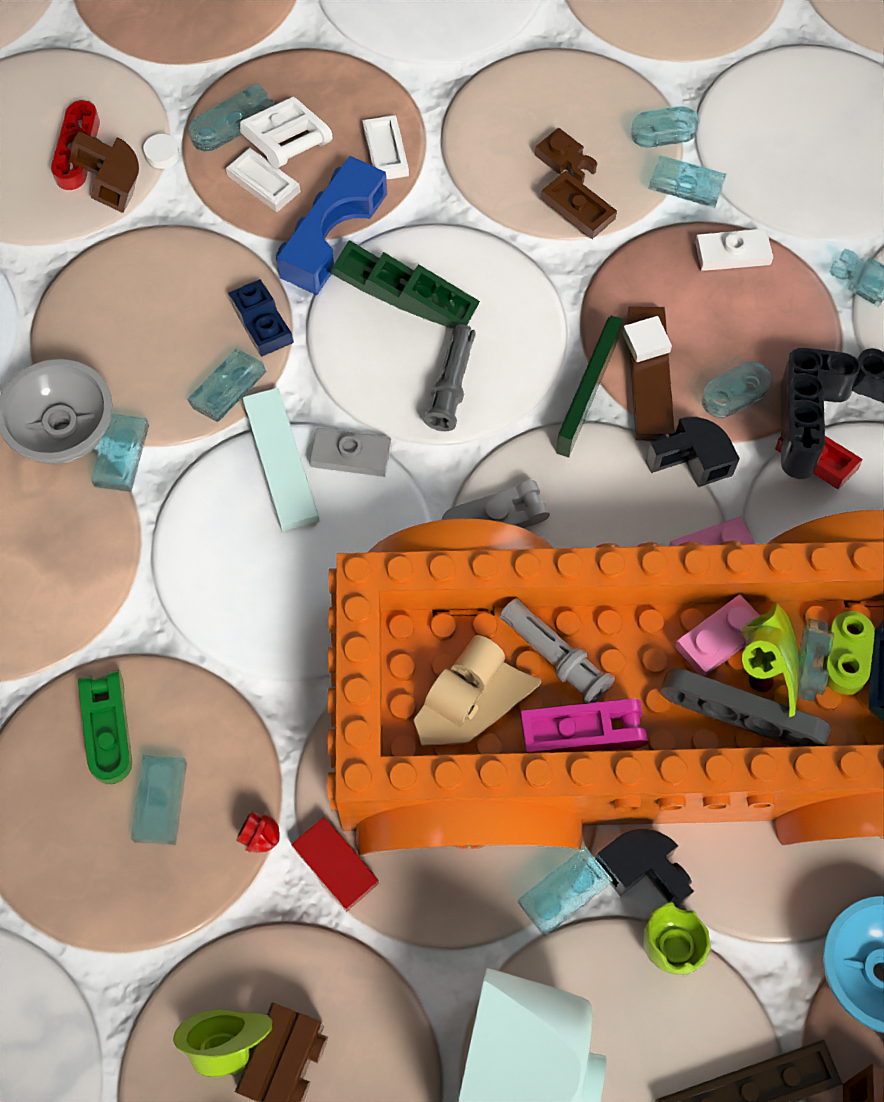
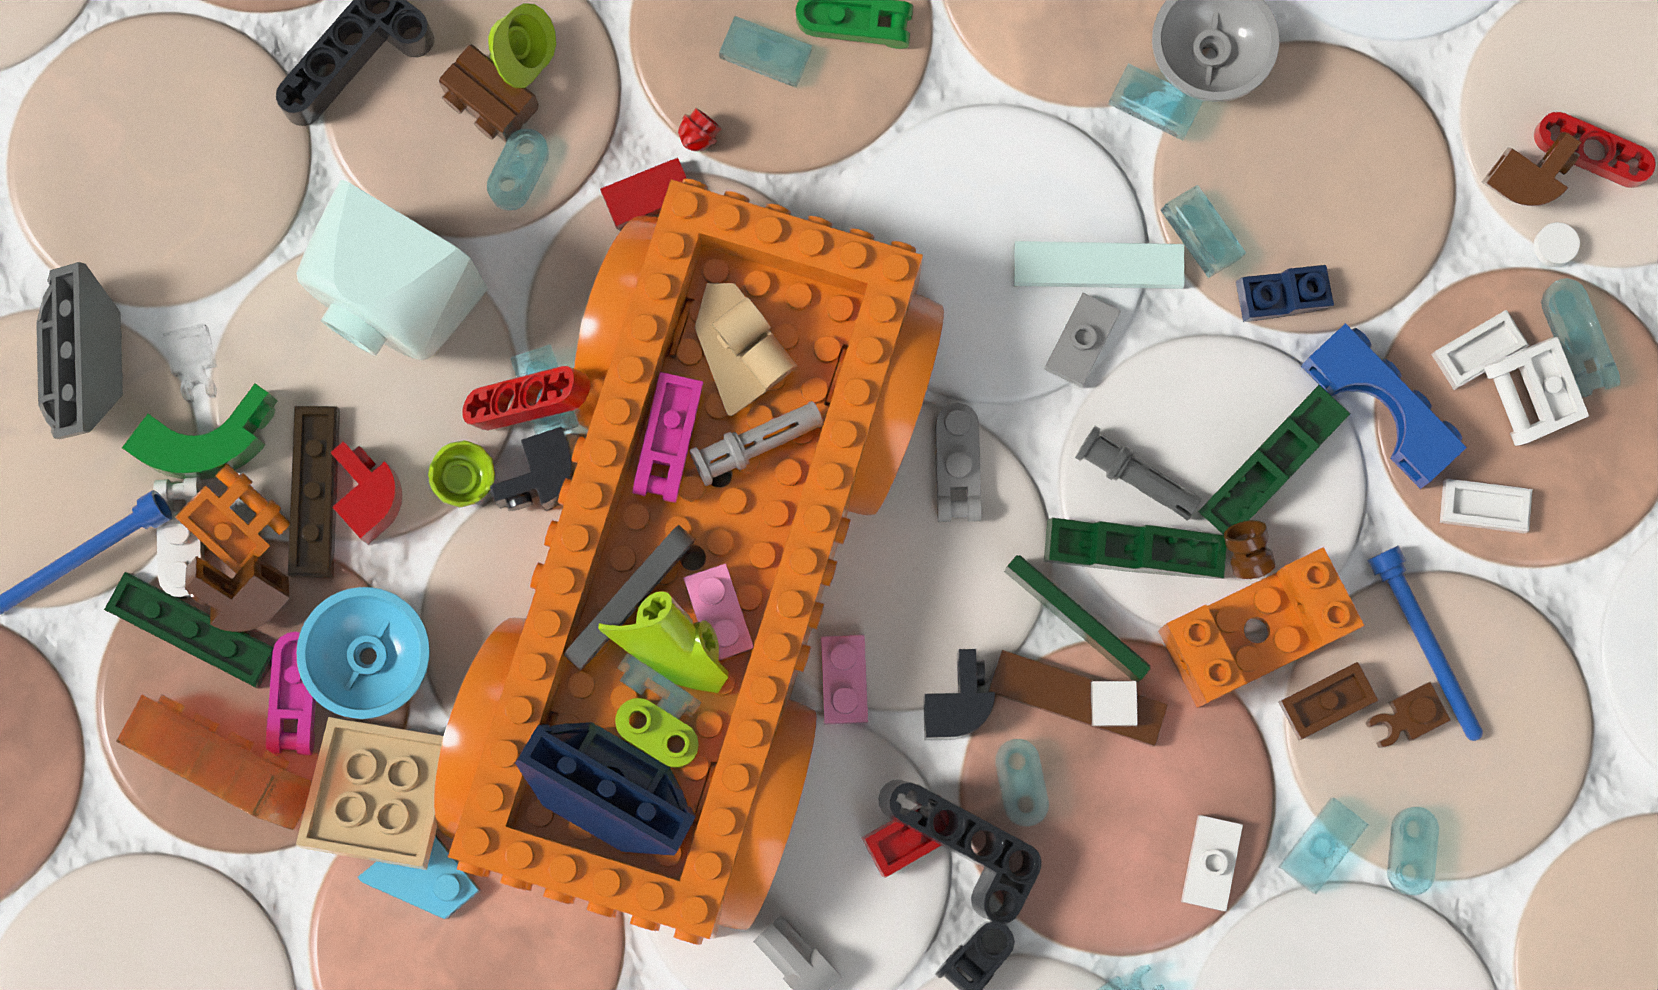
camera: 110 degrees right, 15 degrees up
none -> red brick [330,441,402,545]
none -> red beam [462,366,590,431]
none -> clear light blue plate [487,129,549,211]
none -> dark green slope [1044,517,1227,579]
none -> orange plate [1158,547,1365,708]
none -> reddish brown wheel [1224,520,1275,579]
none -> blue piece [1367,545,1483,741]

